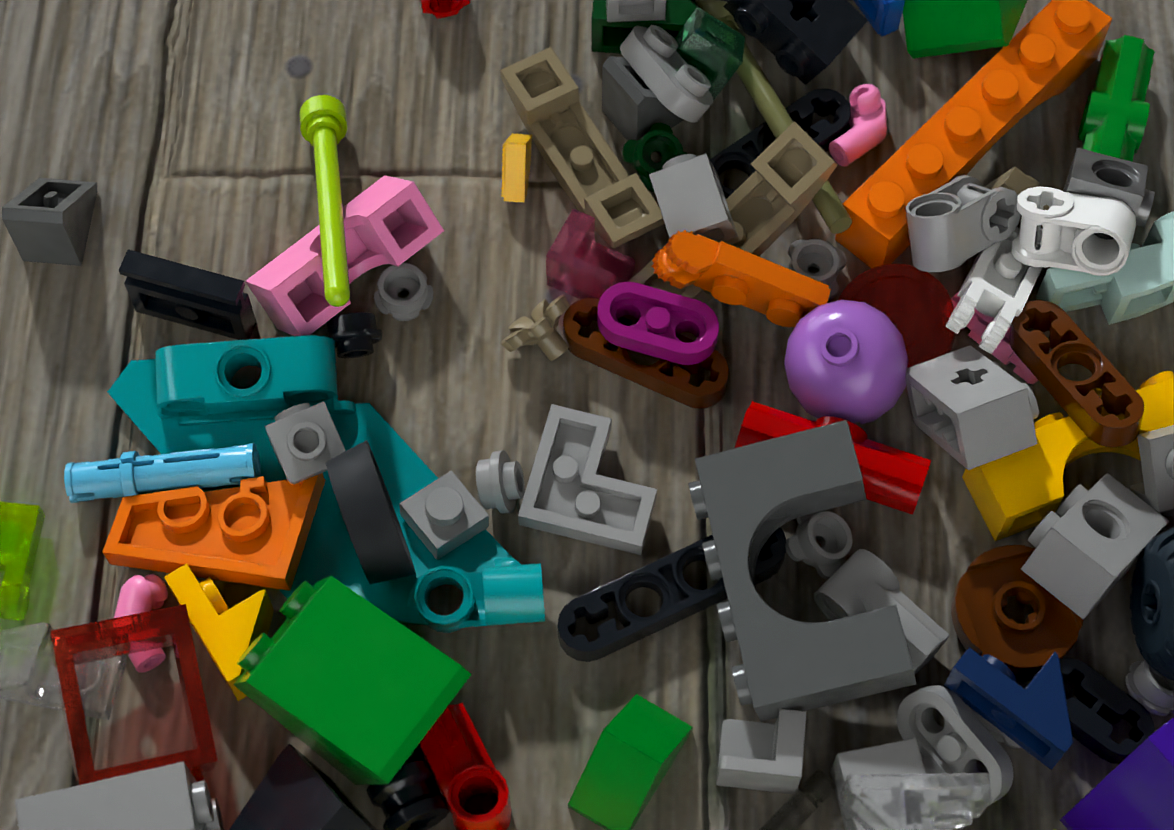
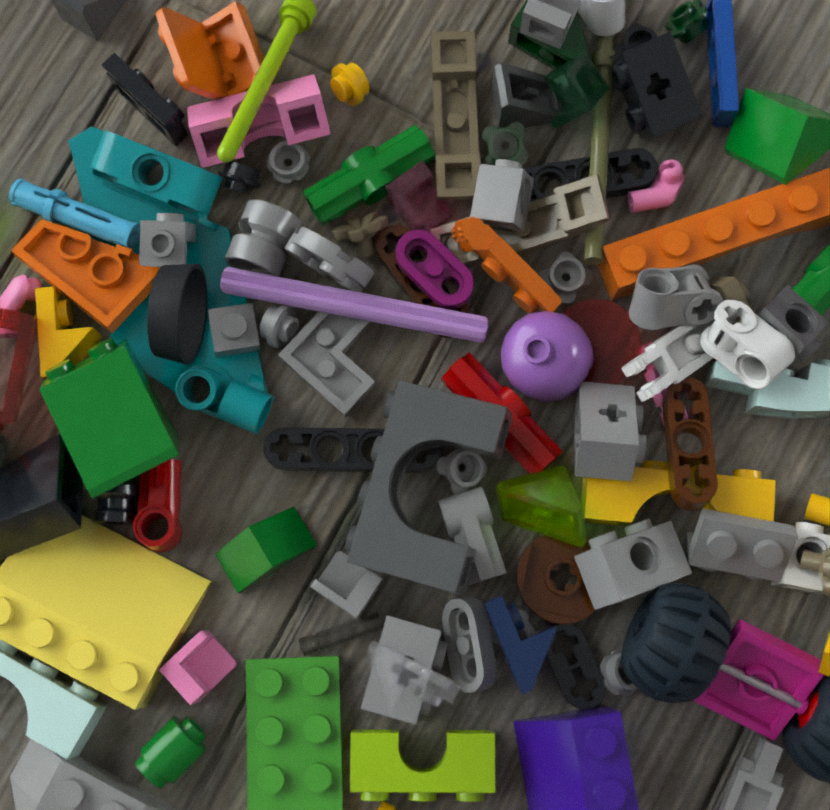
camera: 30 degrees right, 15 degrees up
yellow tile [501,134,532,202] -> none
light grey plate [620,25,713,123] -> none
none -> orange bracket [155,1,274,100]
none -> lavender axle [220,267,488,343]
none -> light grey wheel [224,200,301,277]
none -> light grey plate [284,226,375,292]
none -> green piece [302,124,435,227]
none -> yellow plate [330,62,370,106]
none -> clear neon green slope [496,465,587,547]

